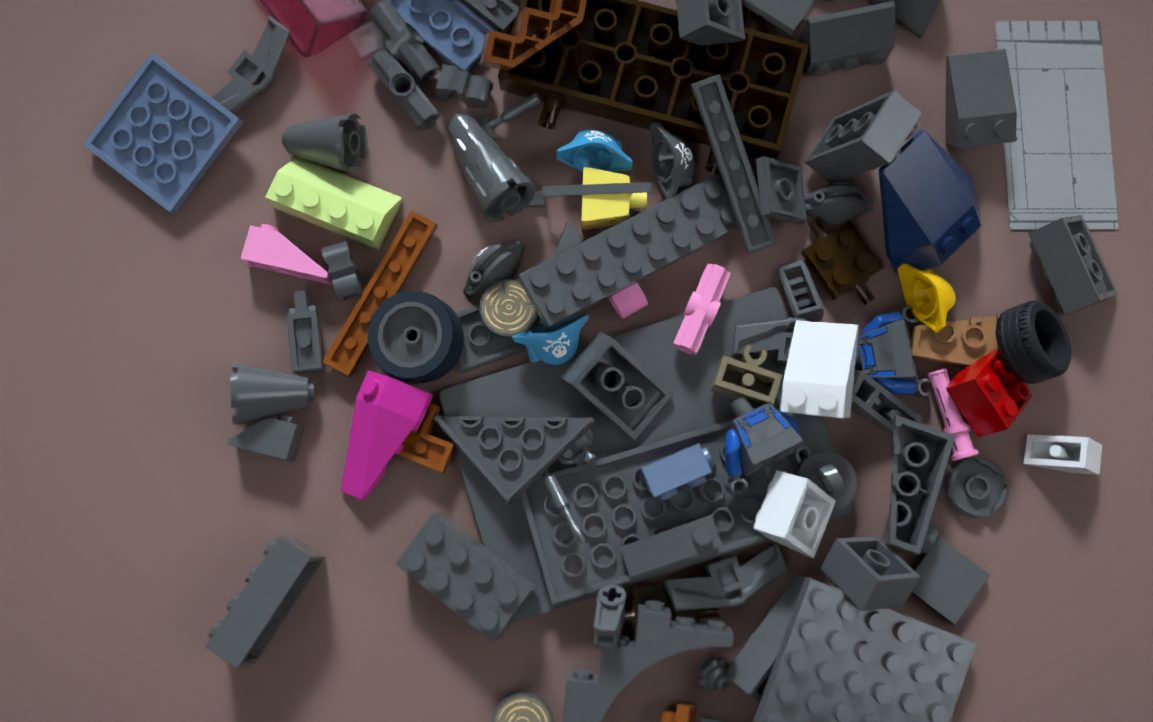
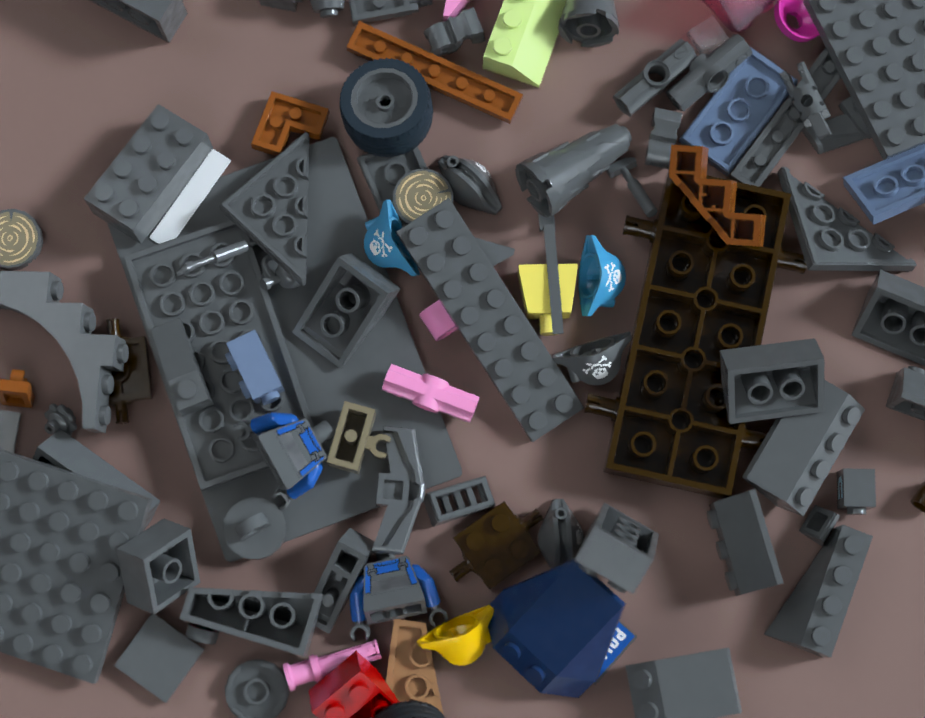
camera: 85 degrees right, 0 degrees up
dark pink wedge [341,370,433,501] -> none
dark grey piece [594,584,626,651] -> none
dark grey plate [663,542,788,611] -> none
dark grey tile [691,74,777,254] -> none
white slope [753,470,836,558] -> none
dark grey tile [756,156,807,225] -> none
white slope [780,321,859,418] -> none
none -> white sticker [150,149,231,244]

